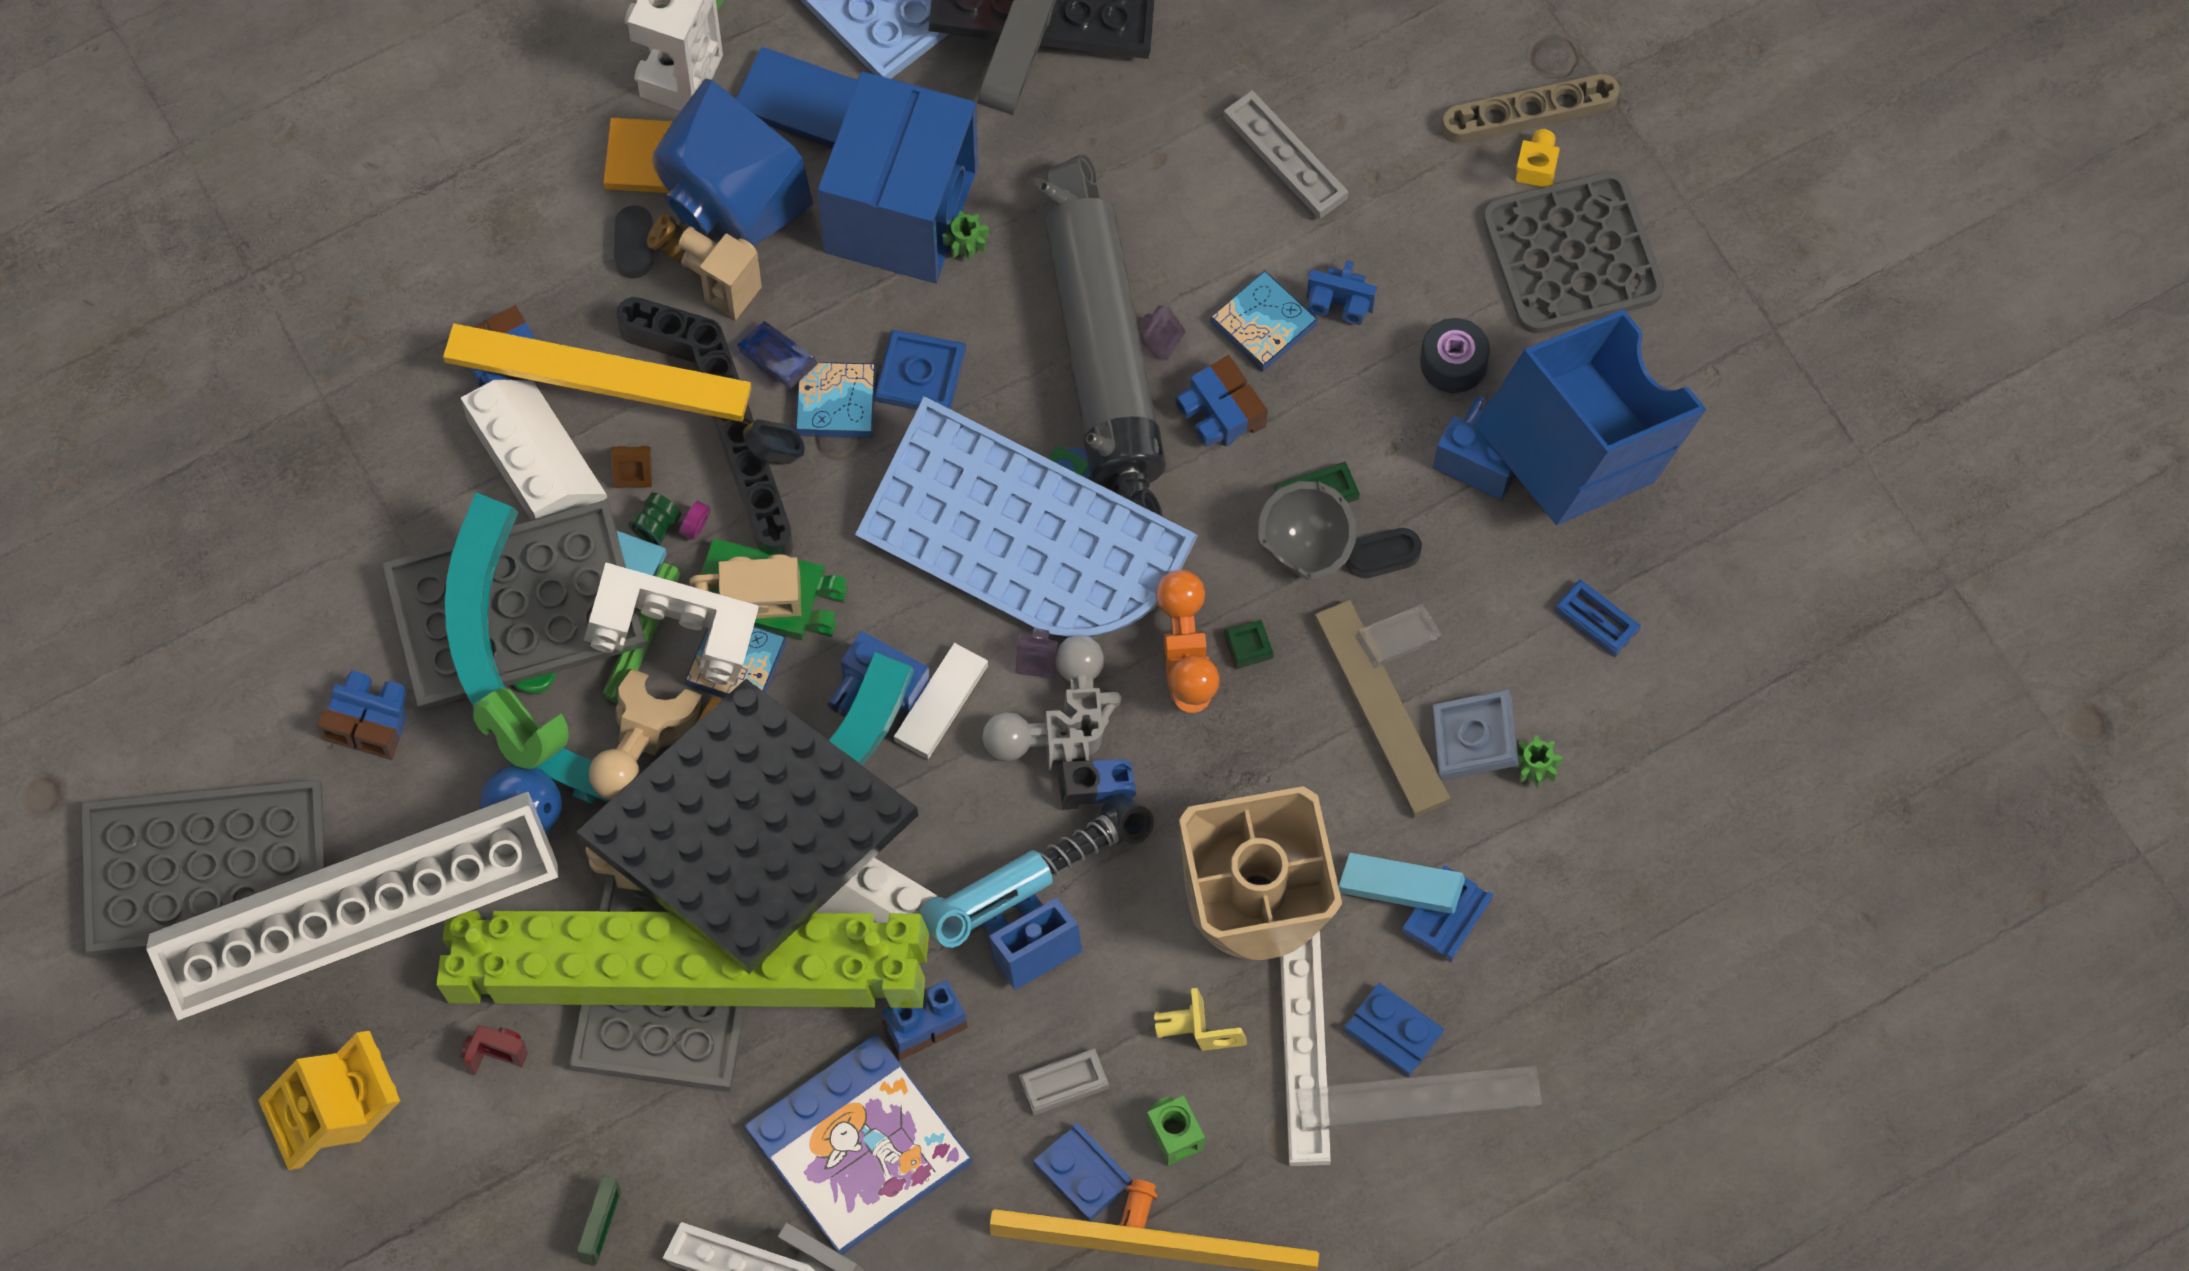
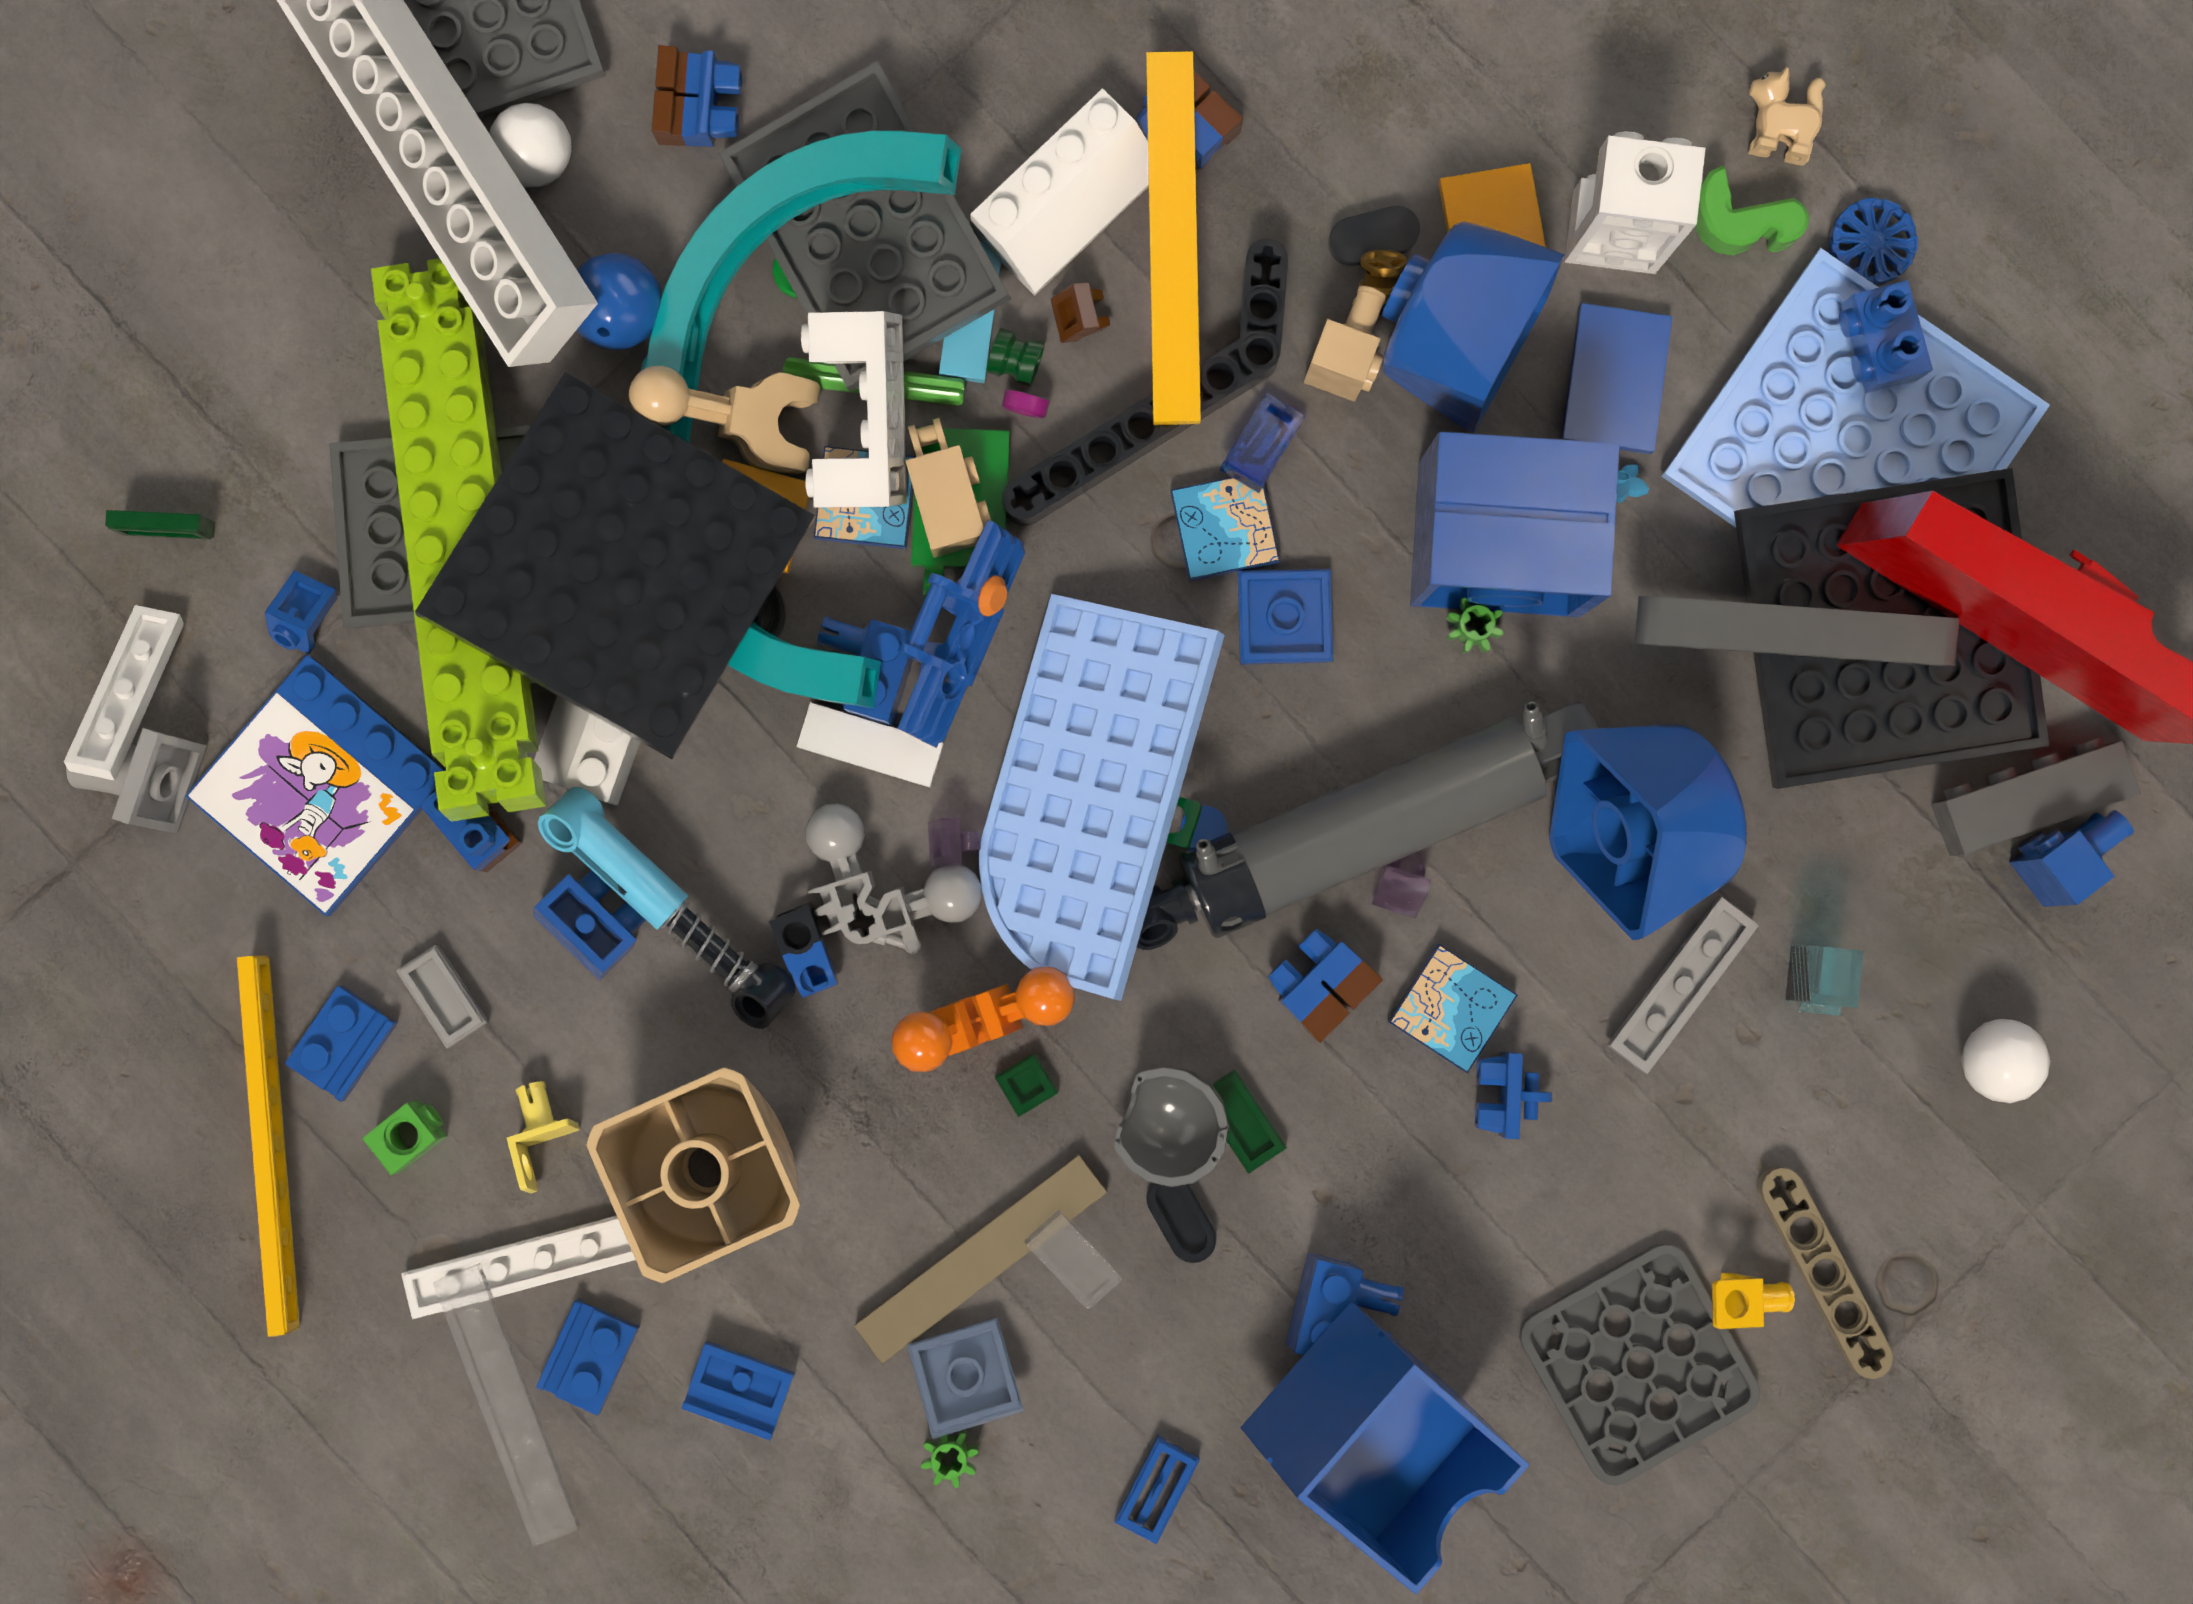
camera: 75 degrees right, 20 degrees up
yellow bracket [258,1031,400,1170] -> none
dark red bracket [461,1025,528,1075] -> none
bright green animal [473,688,569,770] -> none
black tile [743,419,805,464] -> none
orange pin [1119,1179,1158,1229] -> none
medium azure tile [1338,853,1465,914] -> none
black wheel [1420,318,1490,393] -> none
none -> blue bracket [265,570,337,654]
none -> white piece [489,103,572,187]
none -> blue piece [897,520,1025,748]
none -> blue piece [1549,724,1747,940]
none -> clear light blue brick [1785,945,1864,1016]

